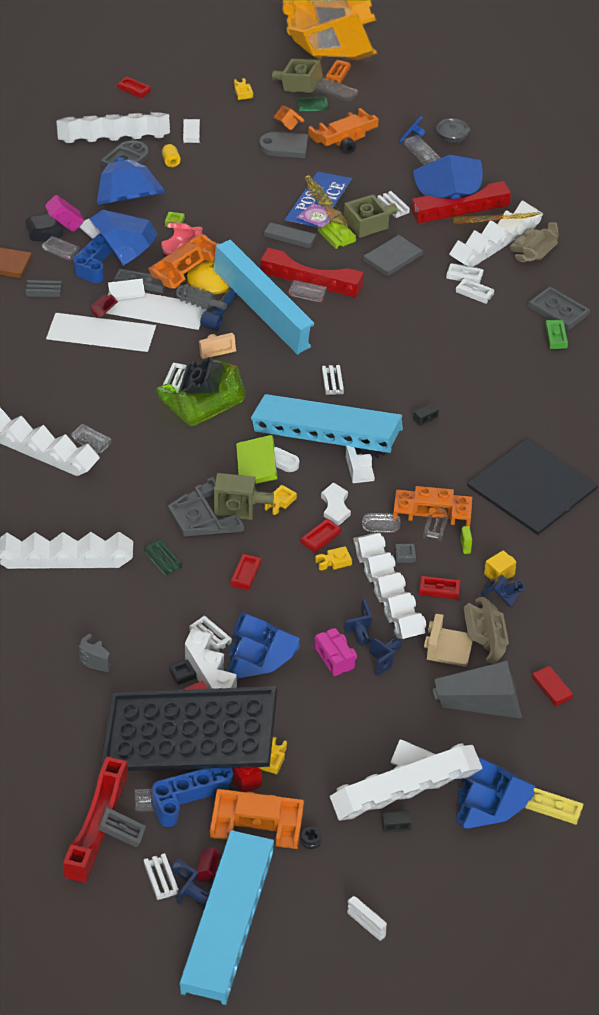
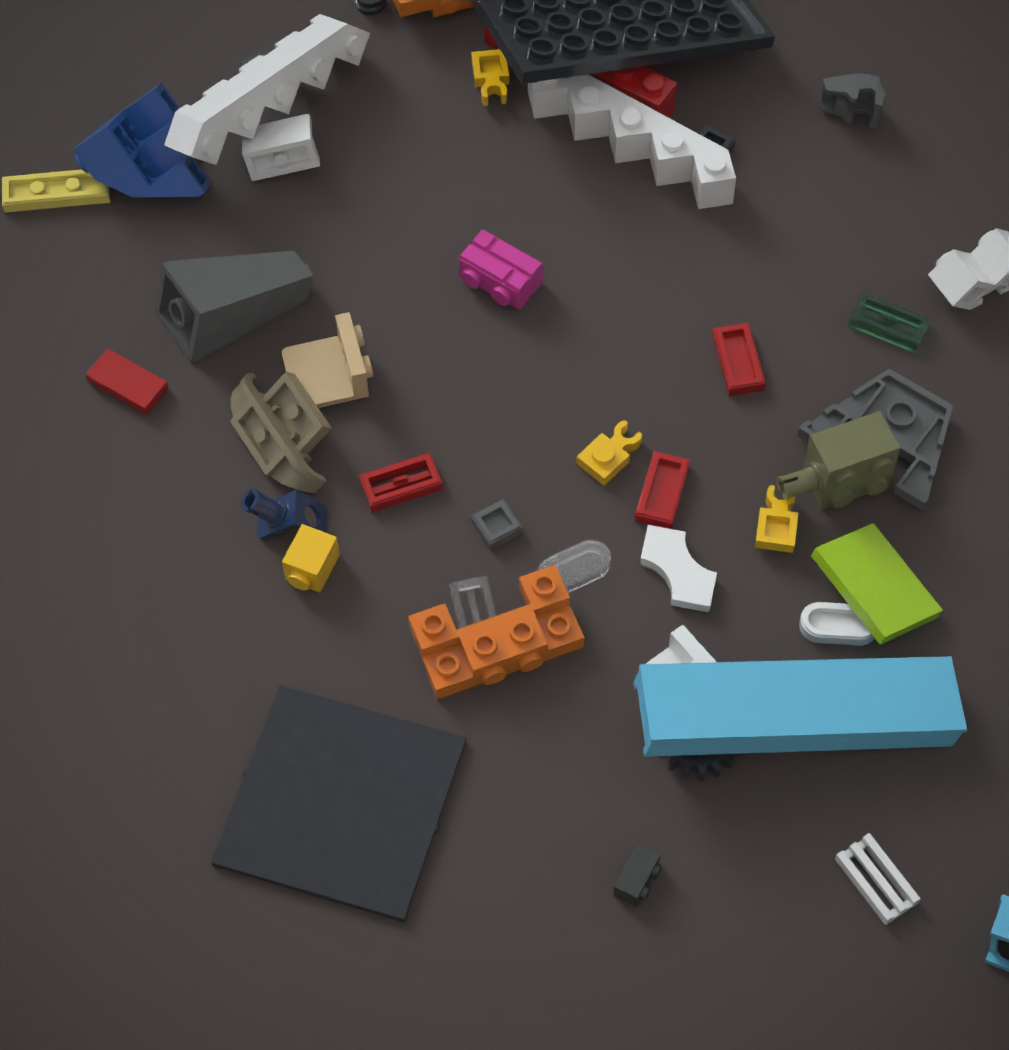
camera: 155 degrees right, 15 degrees up
white tile [189,616,232,652] -> none
blue brick [227,611,300,679] -> none
dark blue bracket [344,599,372,646] -> none
white brick [353,533,426,639] -> none
dark blue bracket [370,637,402,676] -> none
lime tile [460,526,472,554] -> none

